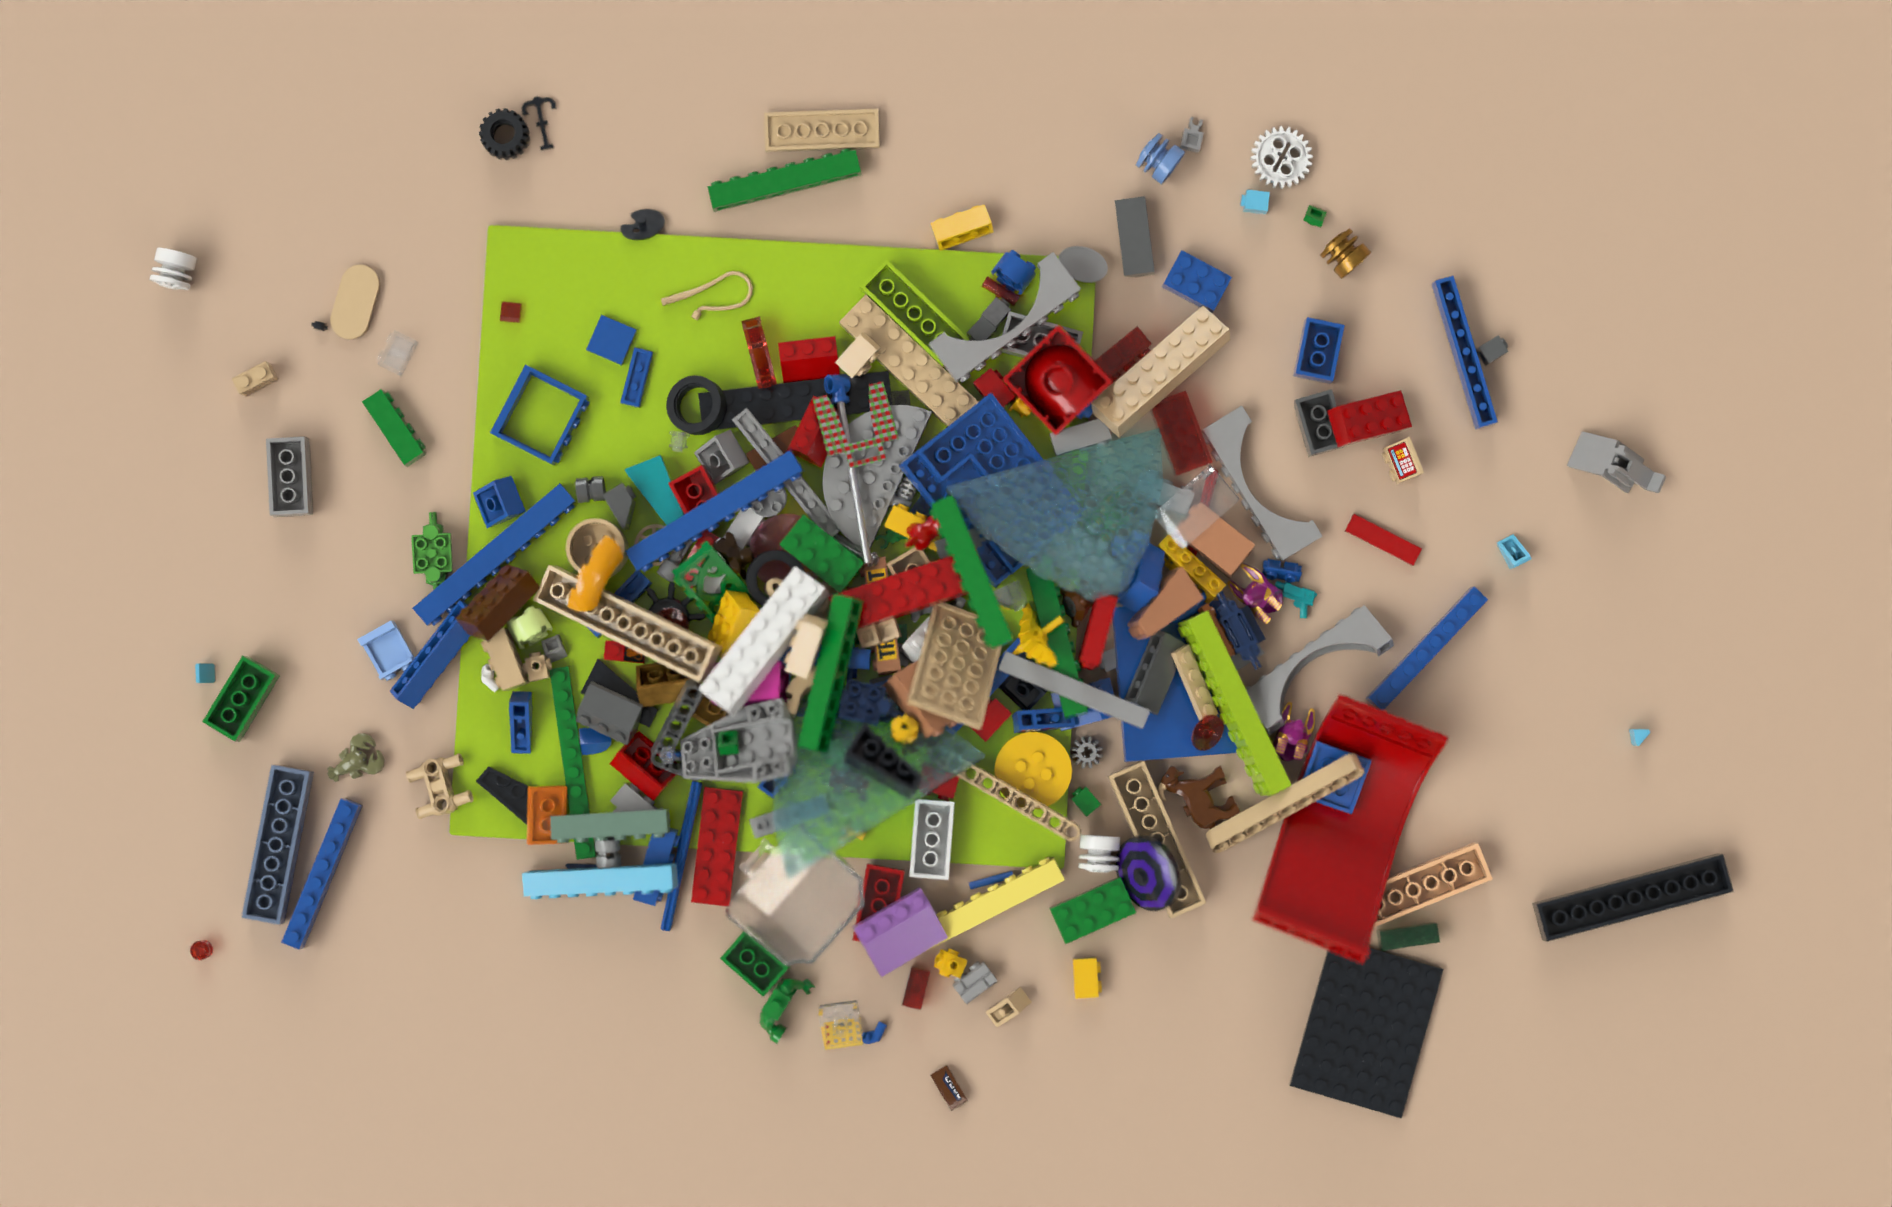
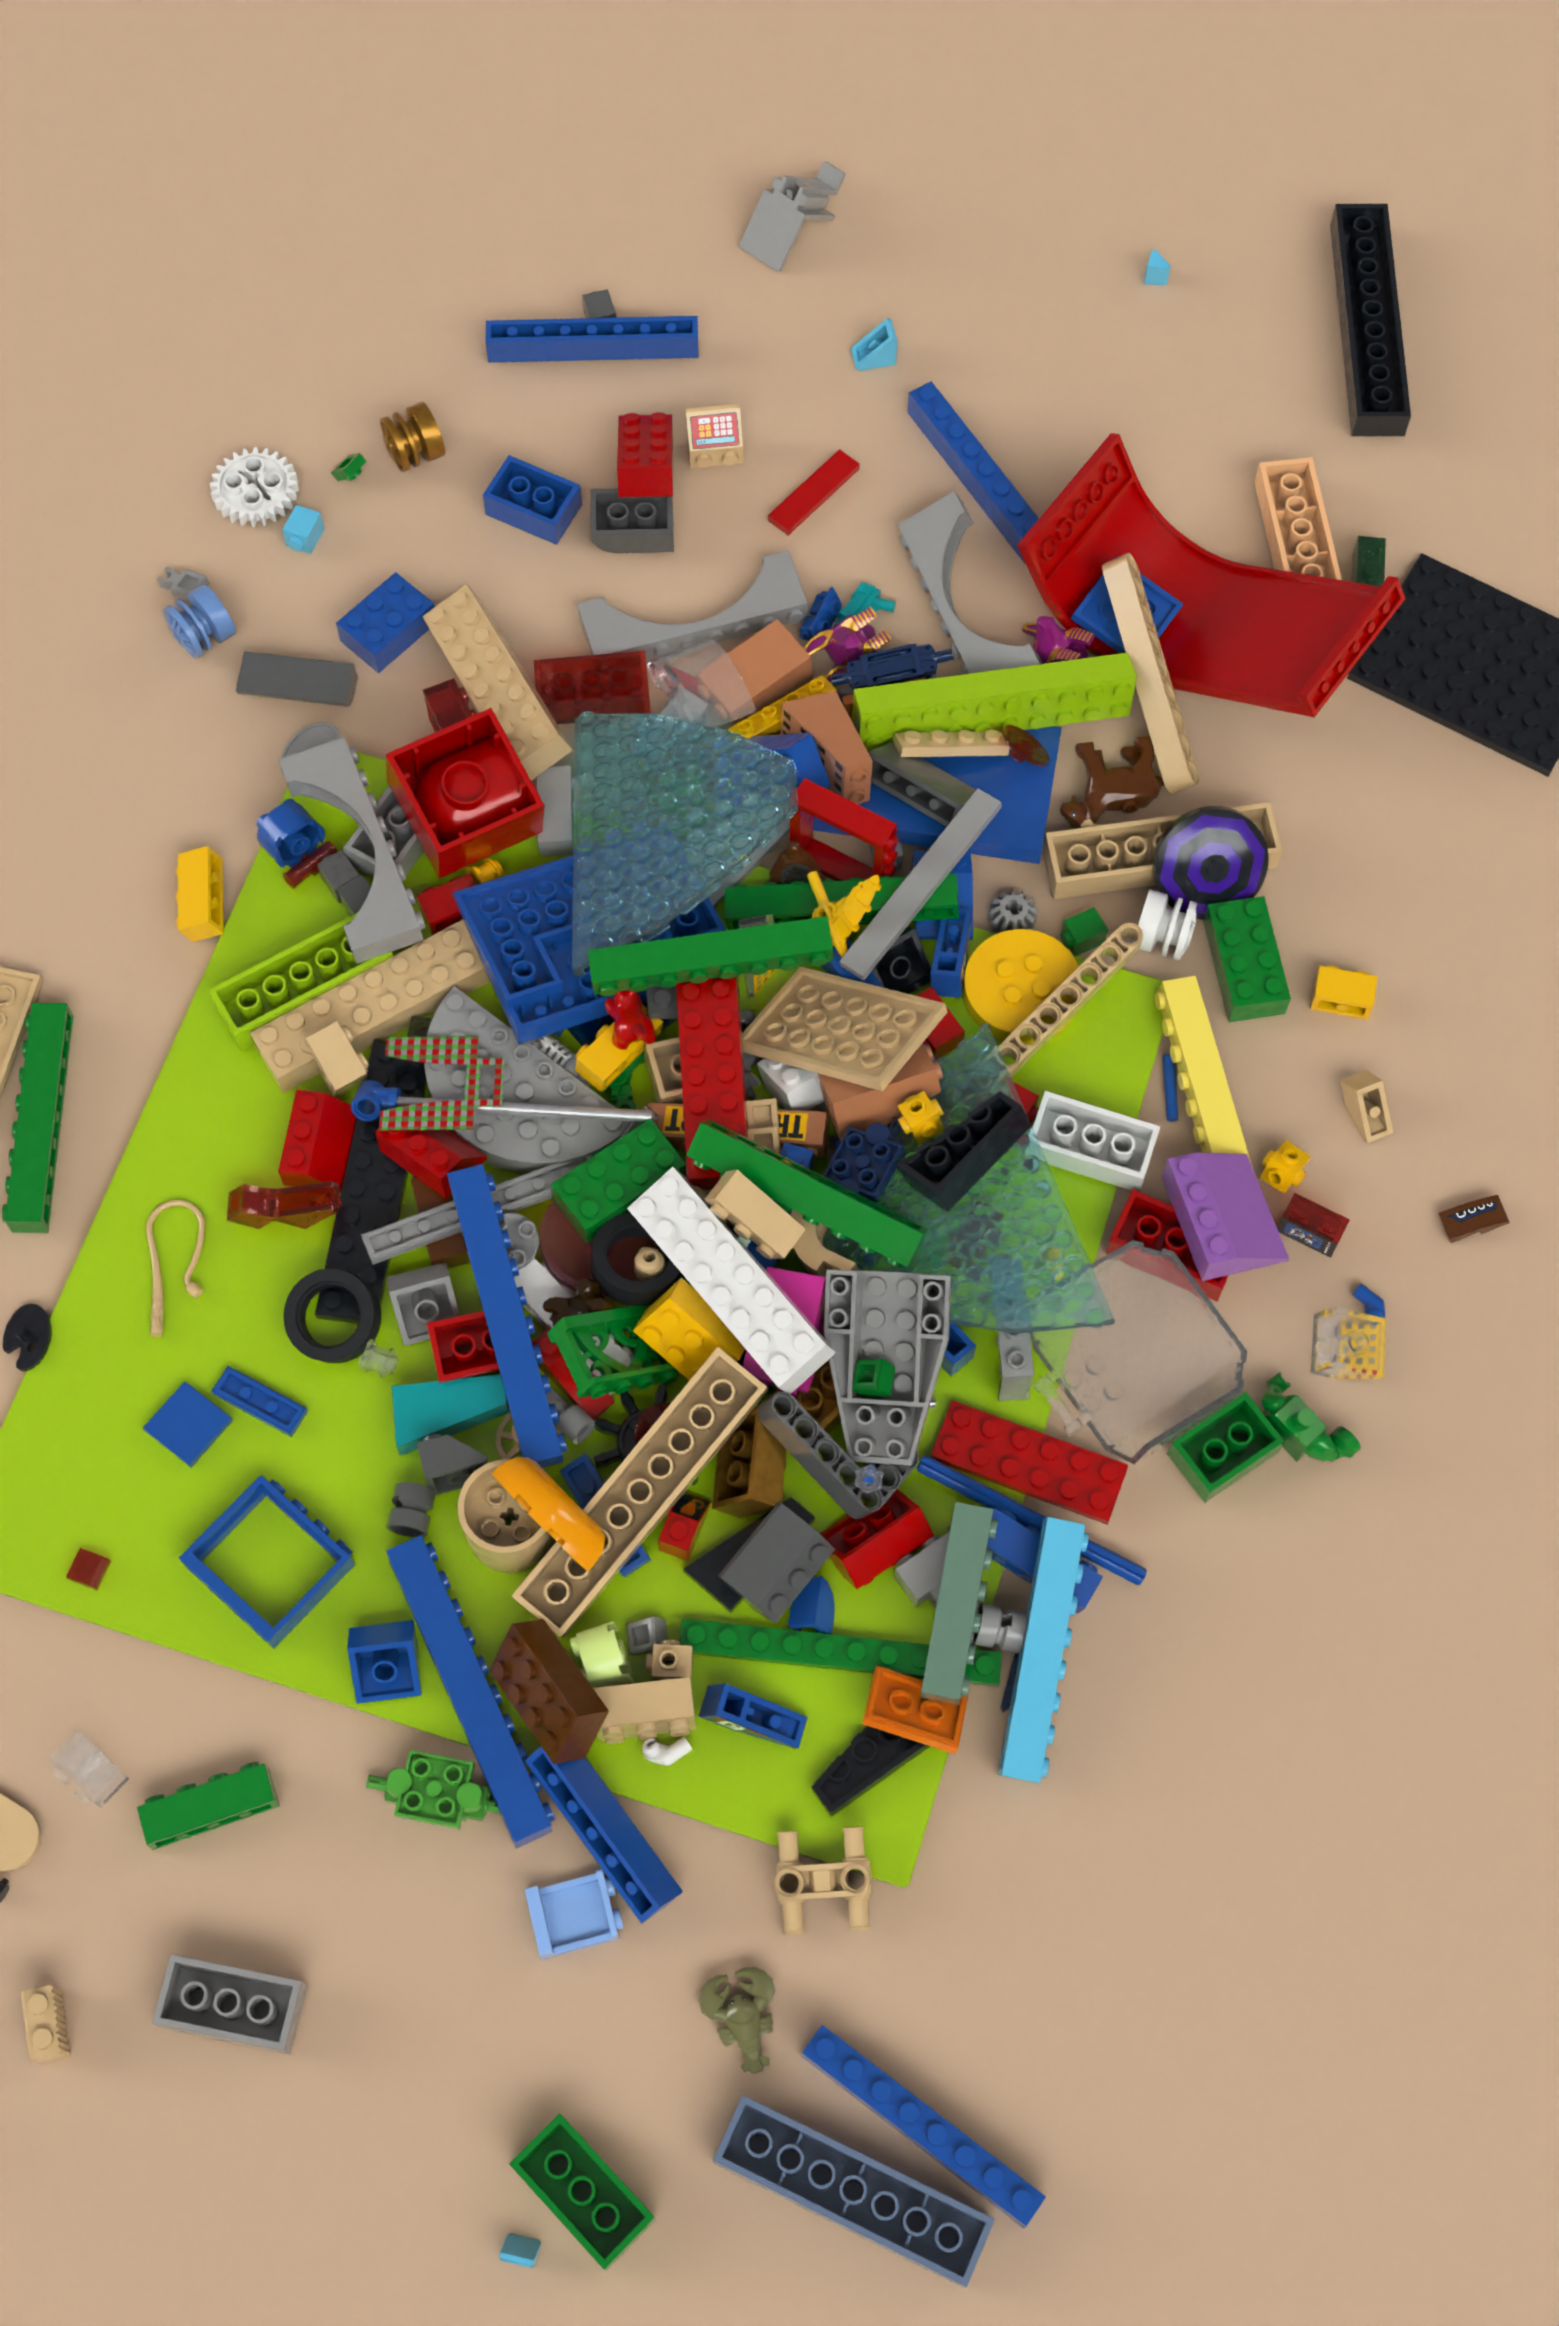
camera: 75 degrees left, 20 degrees down
light grey brick [953,961,997,1004] -> none

